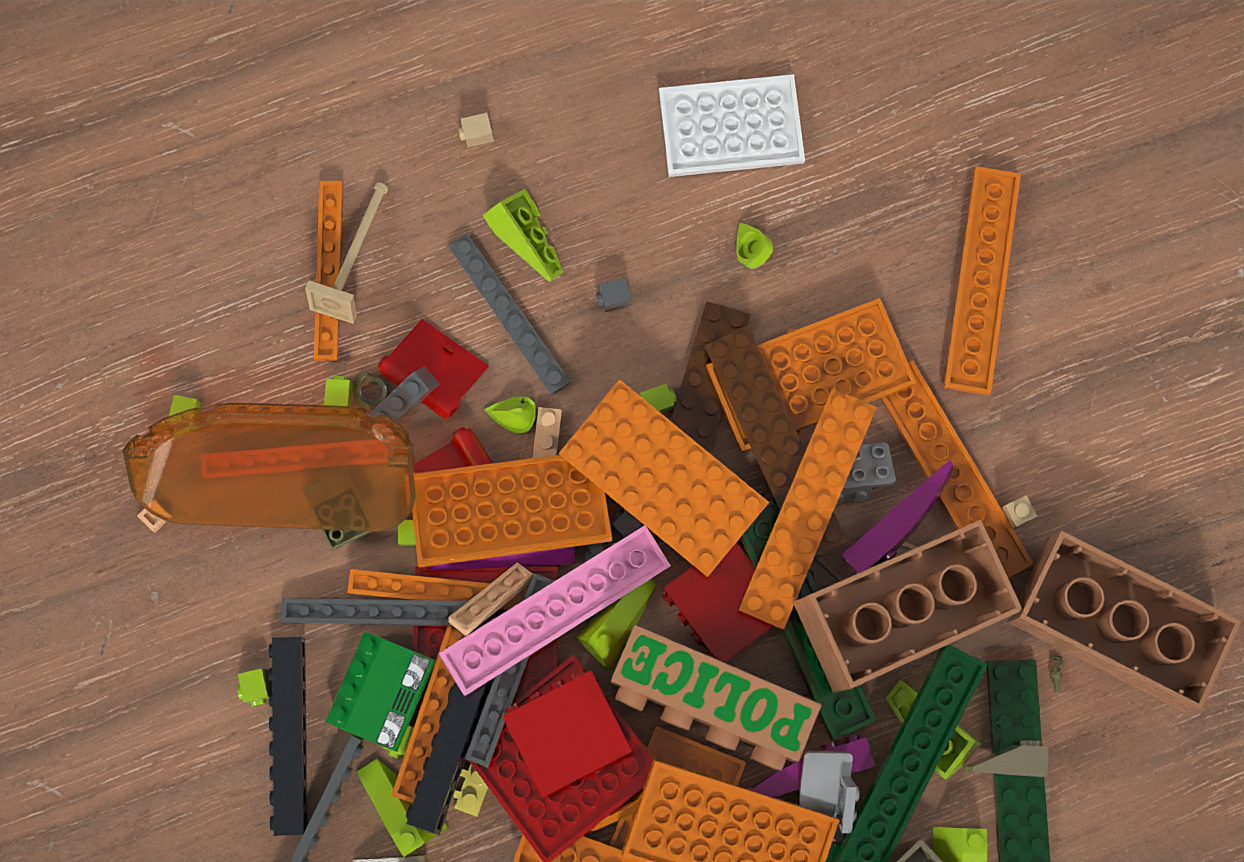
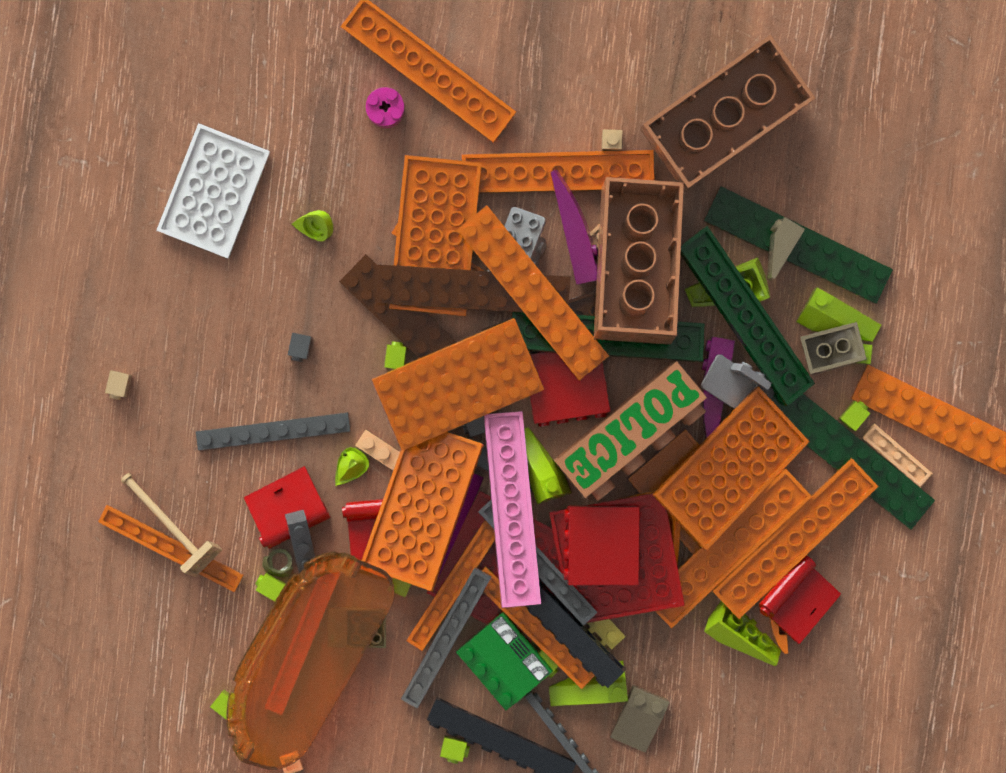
camera: 60 degrees left, 10 degrees up
light nougat tile [449,562,533,636] -> none
lime wedge [483,189,564,282] -> none
olive hand [1050,656,1063,693] -> none
none -> dark pink brick [366,87,405,128]

